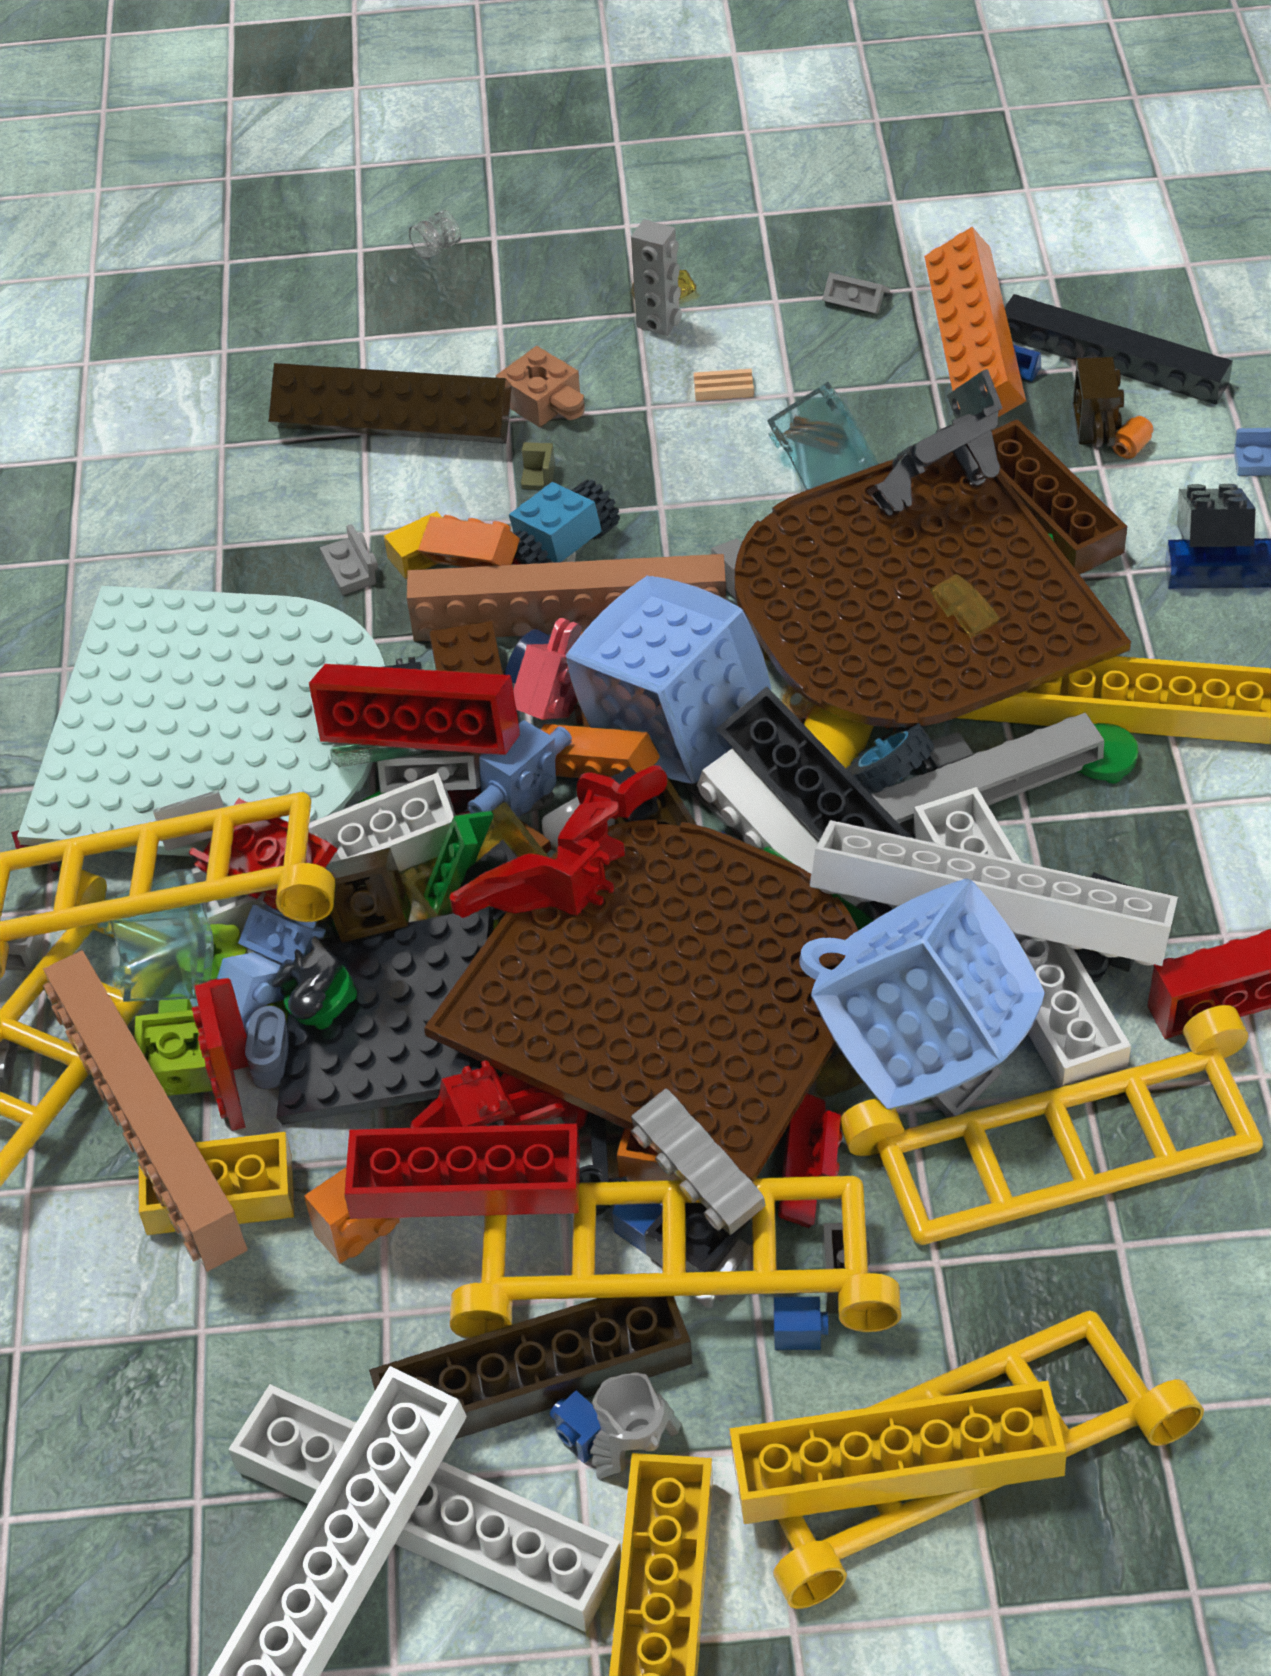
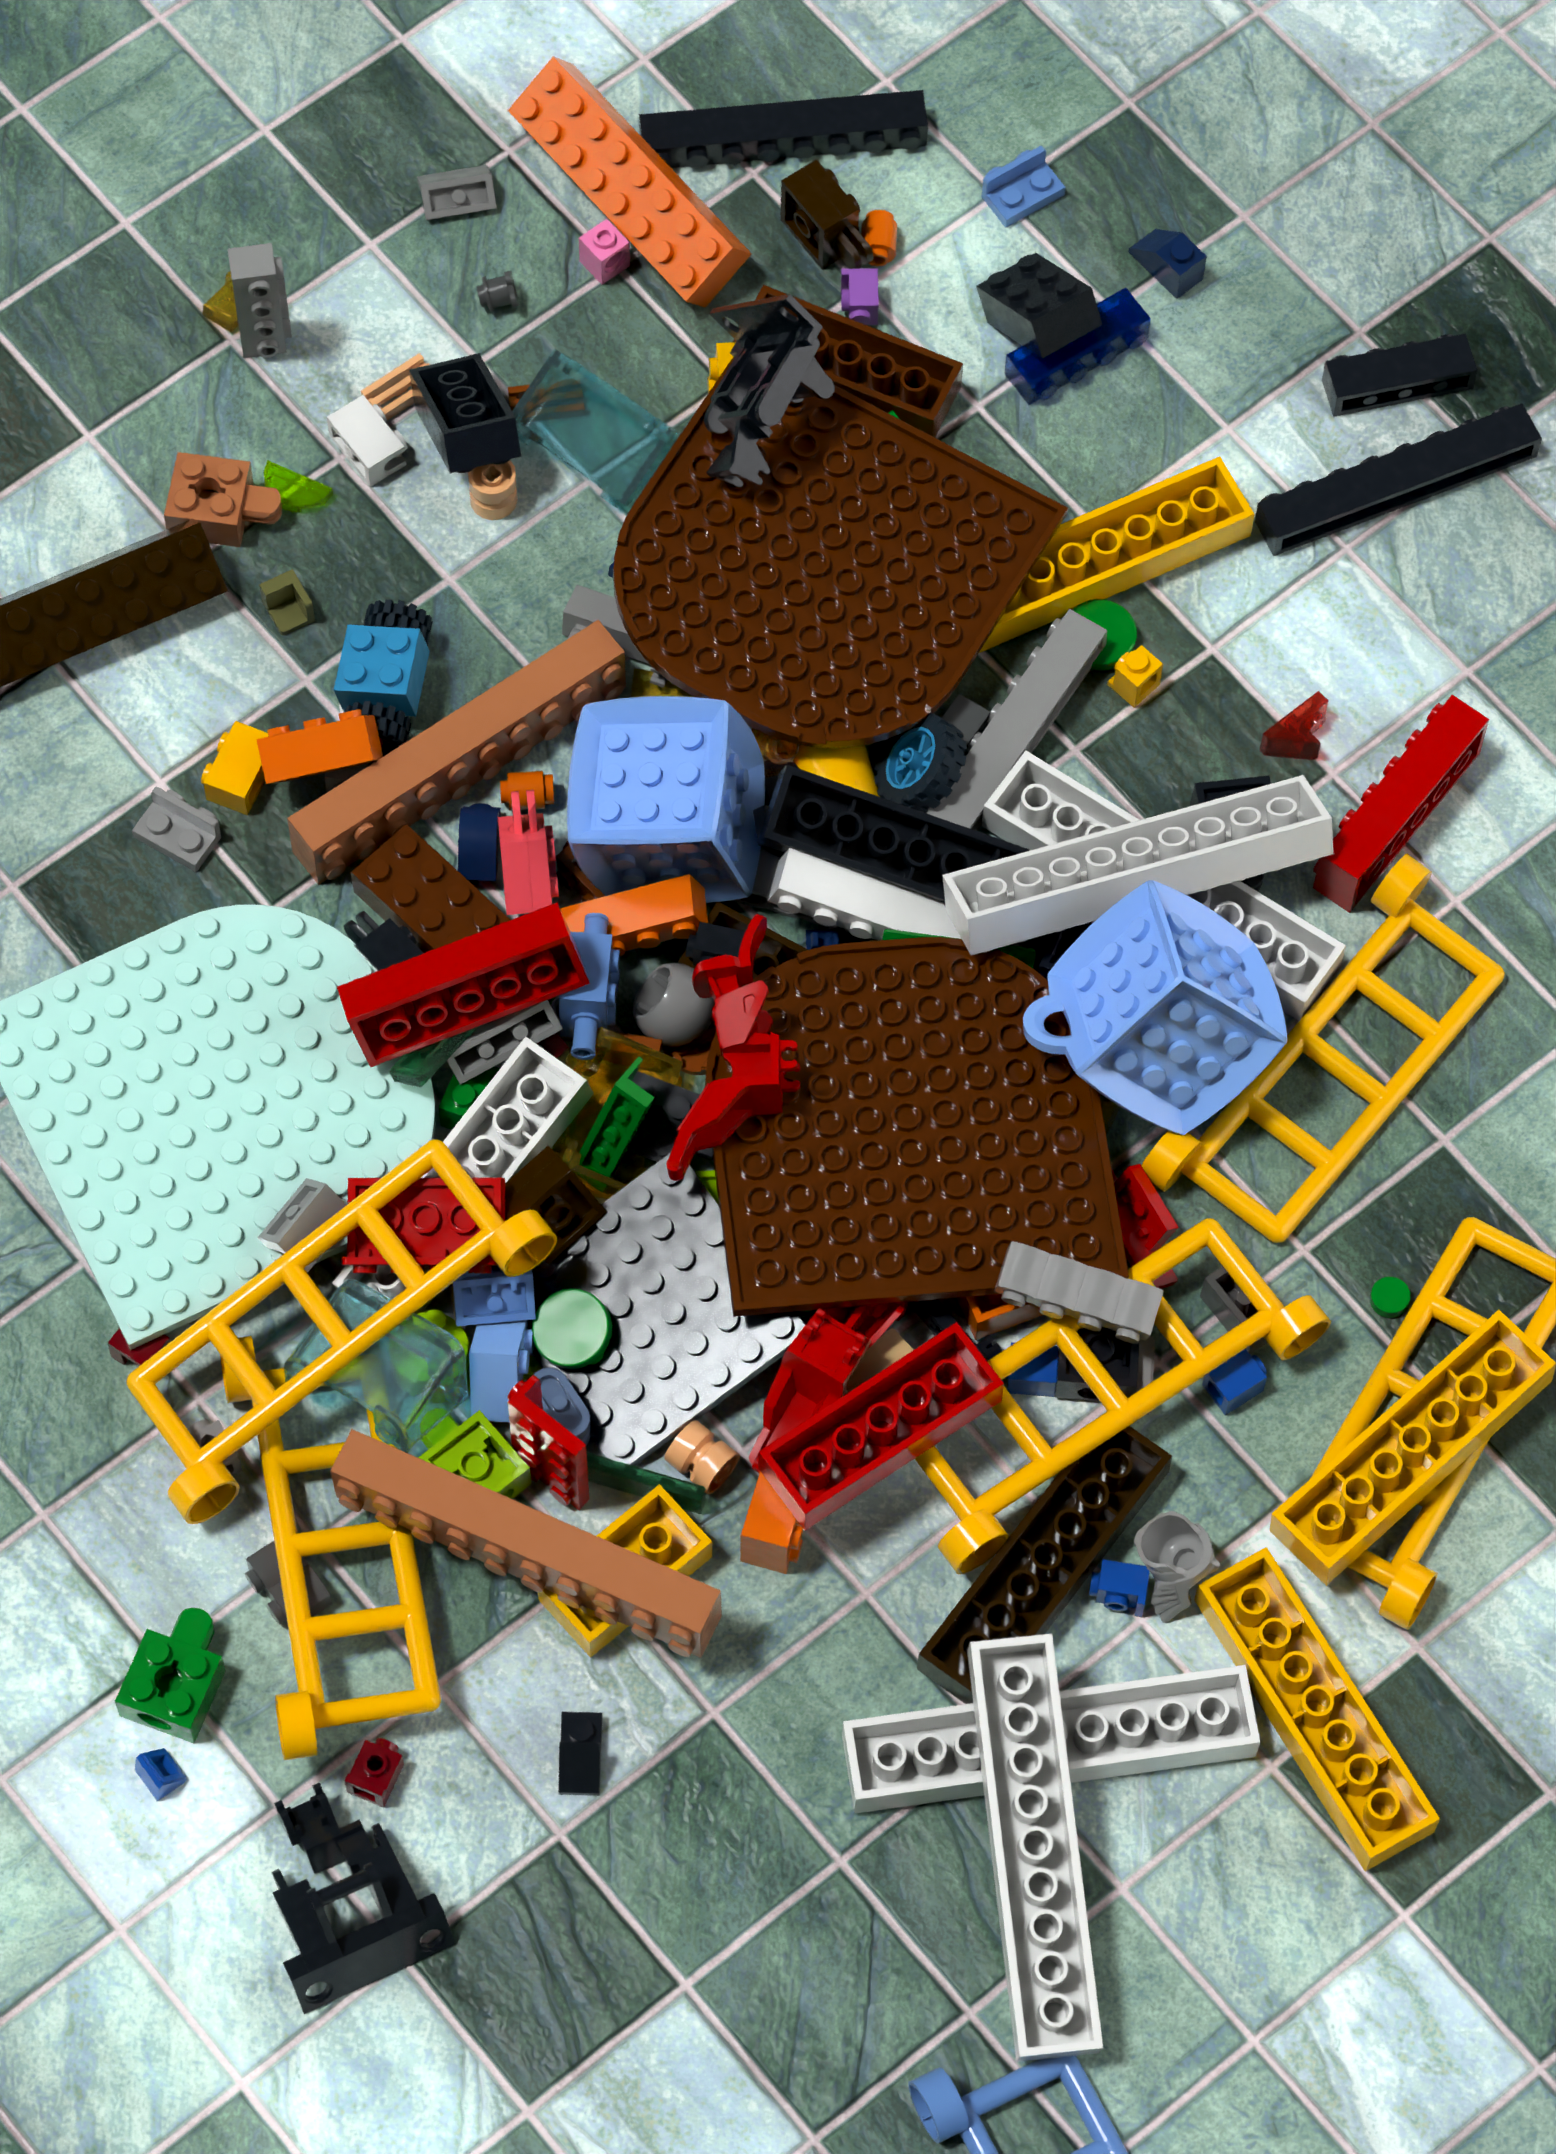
camera: 40 degrees left, 15 degrees up
black animal [272,936,343,1020] -> none
clear yellow slope [930,574,1000,638] -> none
blue slope [1013,345,1041,381] -> none
none -> clear neon green tile [263,460,333,513]
none -> white brick [327,395,408,487]
none -> black brick [409,353,521,473]
none -> light nougat wheel [468,460,517,520]
none -> dark grey brick [477,270,519,313]
none -> black slope [559,1712,603,1796]
none -> bright pink brick [579,219,630,285]
none -> clear green tile [587,1452,706,1514]
none -> light nougat wheel [664,1420,740,1495]
none -> medium lavender brick [841,268,879,326]
none -> yellow brick [1107,645,1163,708]
none -> clear red slope [1259,691,1328,760]
none -> green tile [1370,1277,1410,1318]

